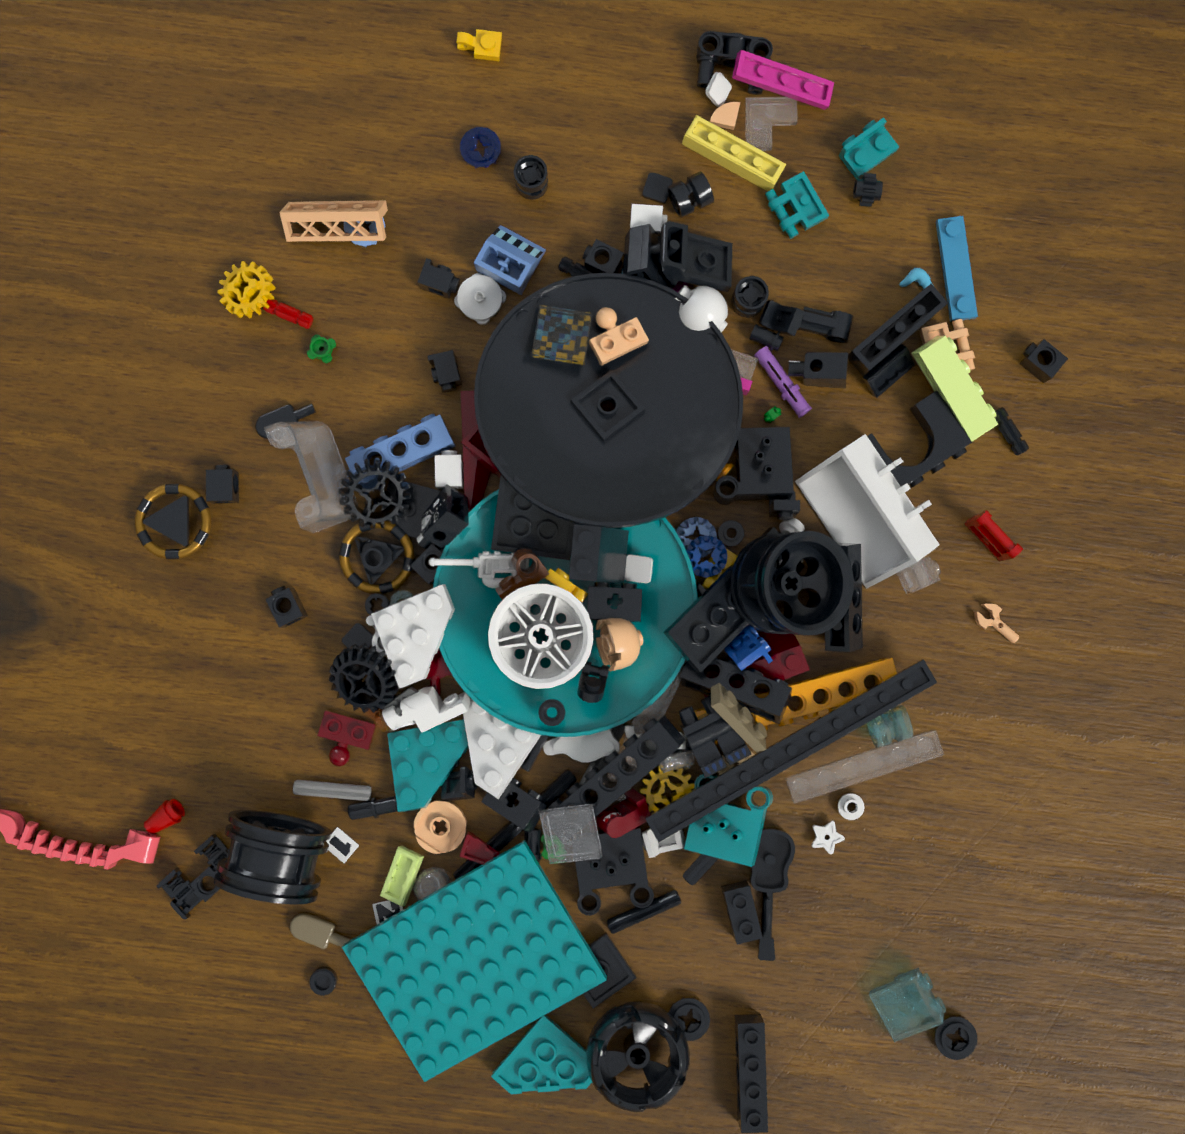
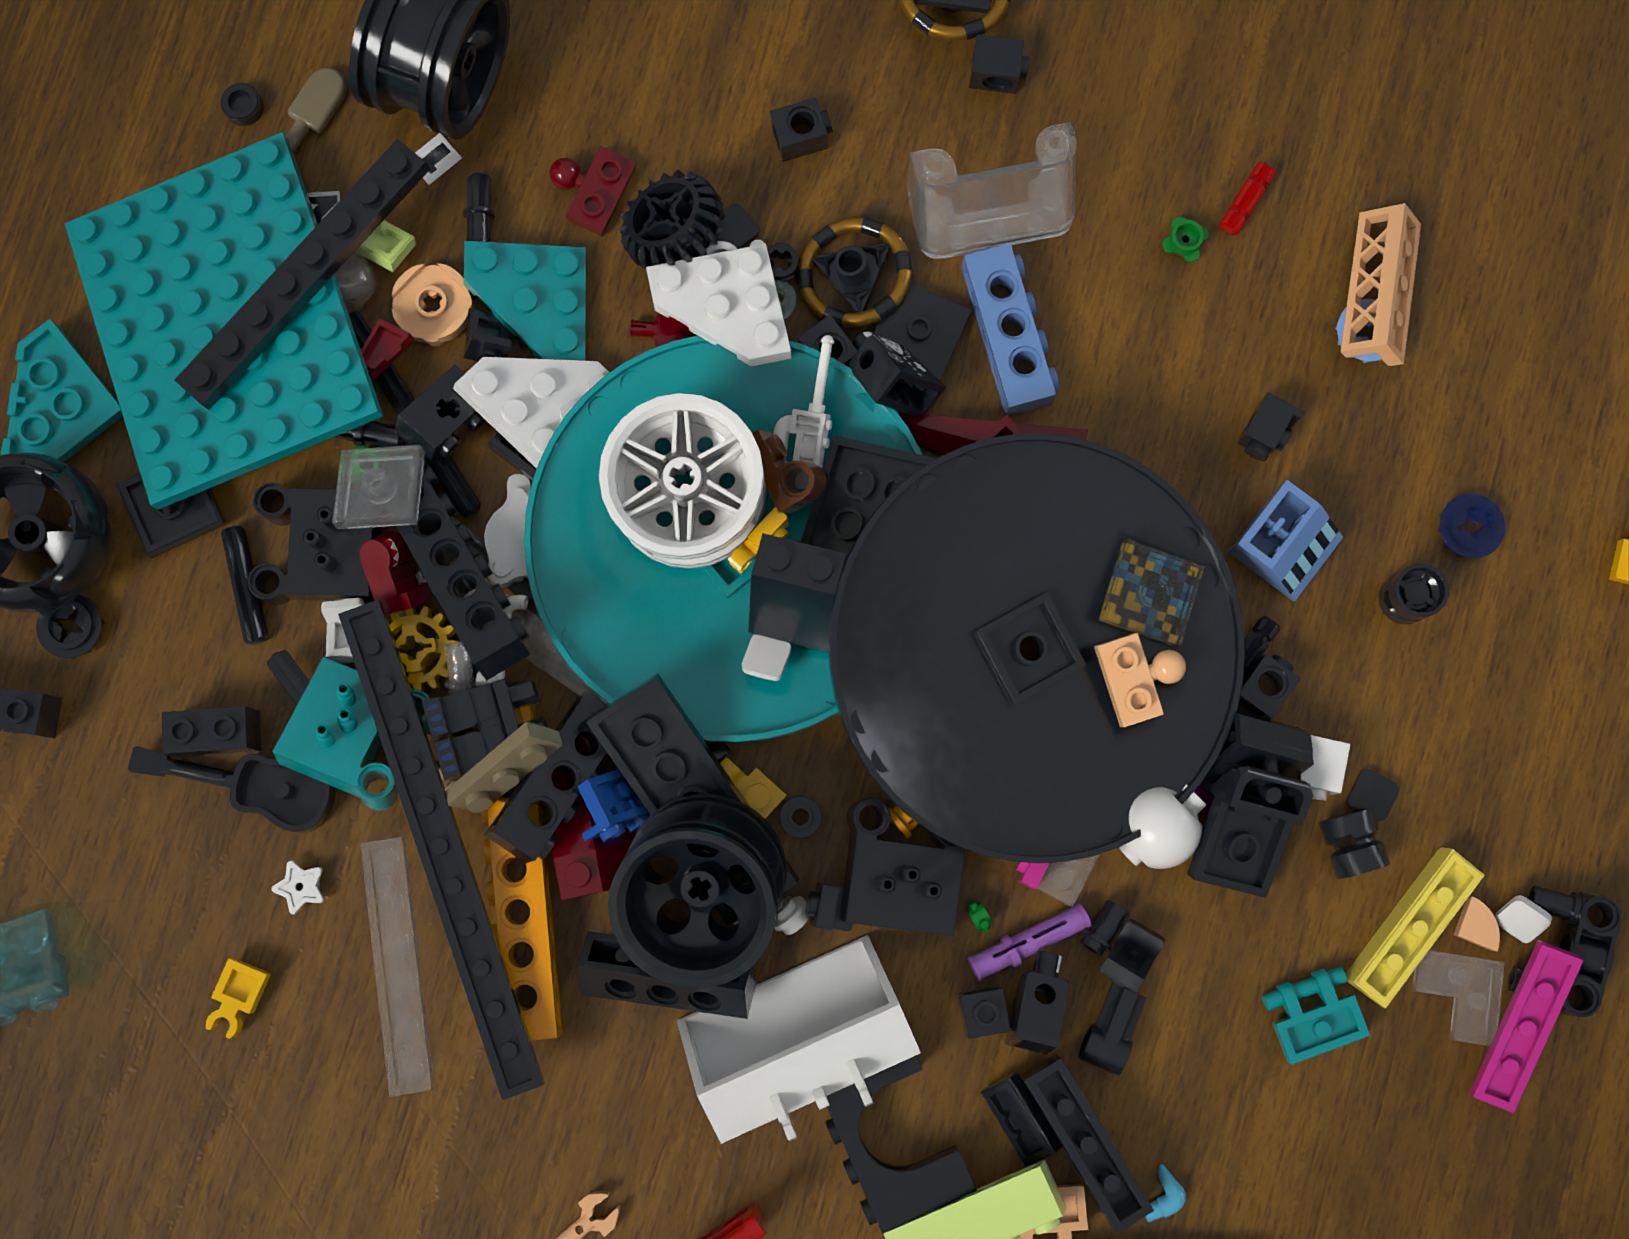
camera: 105 degrees right, 5 degrees down
yellow gear [218,261,276,318] -> none
black piece [255,403,316,439] -> none
light grey axle [293,780,372,801] -> none
black gear [338,458,411,529] -> none
white plate [375,686,471,732] -> none
black brick [427,350,462,393] -> none
white brick [435,450,464,489] -> none
white piece [454,273,506,325] -> none
black plate [539,699,565,726] -> none
black plate [577,661,610,703] -> none
black brick [587,582,642,622] -> none
light nougat cylinder [596,618,643,672] -> none
light blue gear [676,517,717,558] -> none
blue gear [686,536,727,577] -> none
black wheel [731,276,769,318] -> none
white plate [837,793,864,820] -> none
teal bracket [839,118,899,179] -> none
black gear [853,173,883,207] -> none
clear light blue wheel [867,705,913,748] -> none
clear brick [897,556,941,594] -> none
none -> black plate [174,139,431,410]
none -> yellow plate [205,958,271,1039]
none -> black brick [957,986,1011,1039]

